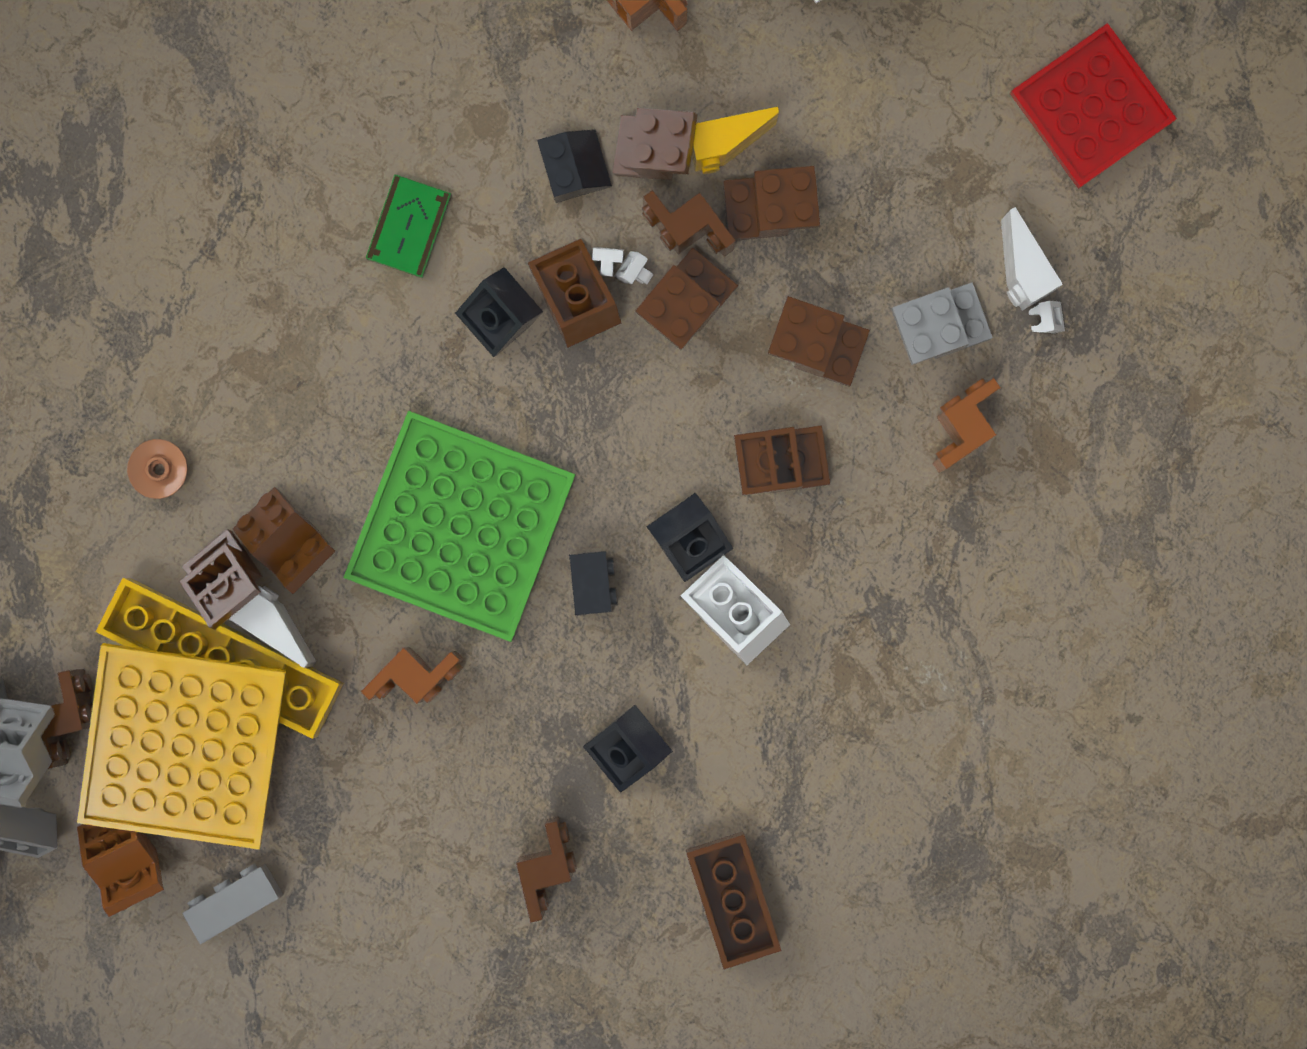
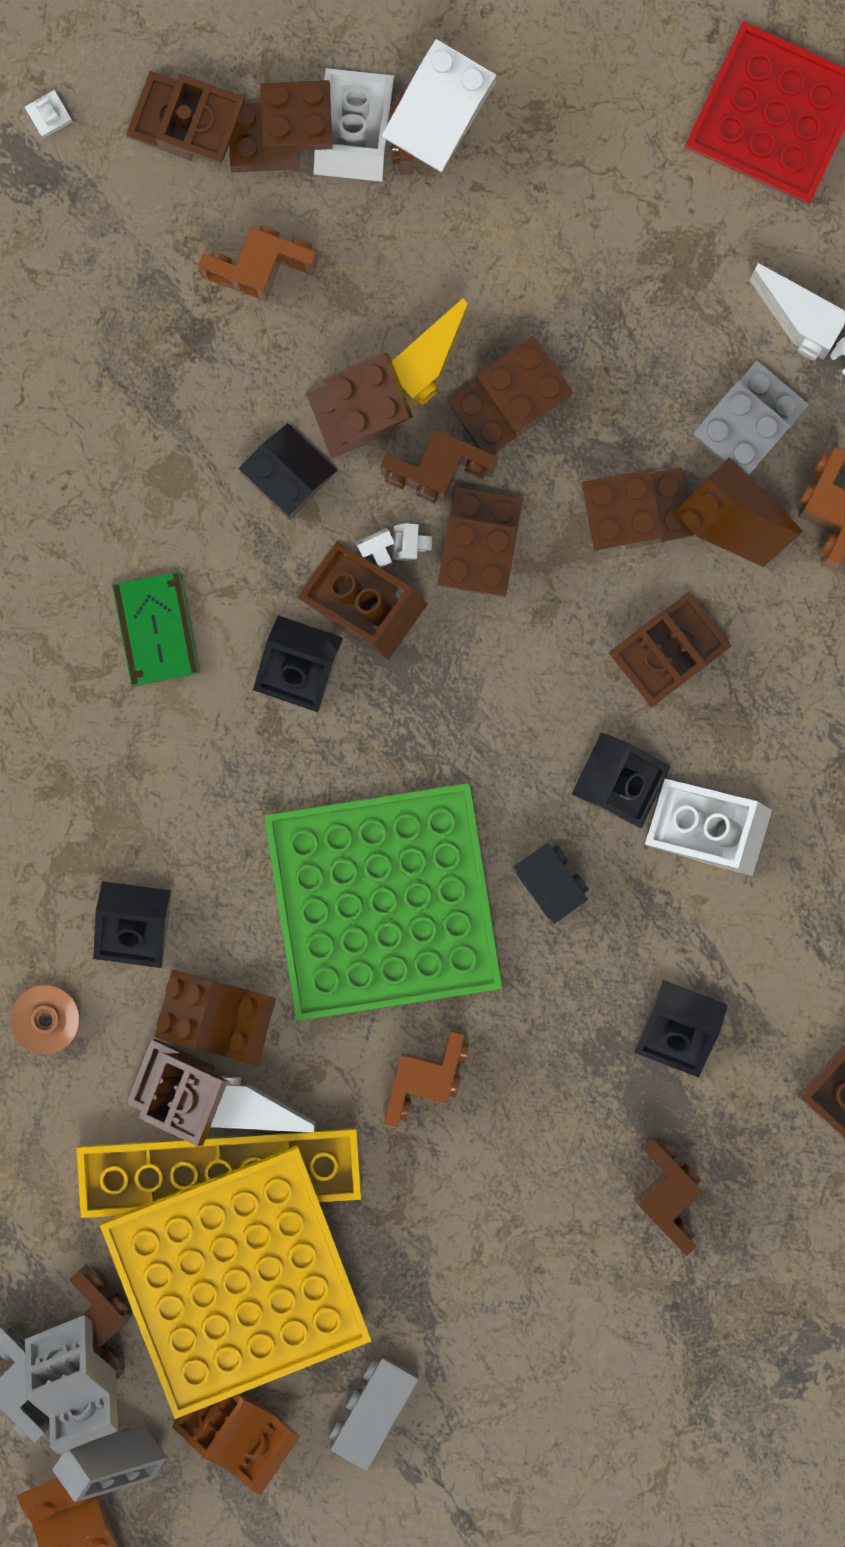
camera: 30 degrees left, 0 degrees up
none -> black slope [93,881,171,968]
none -> reddish brown slope [673,457,803,567]

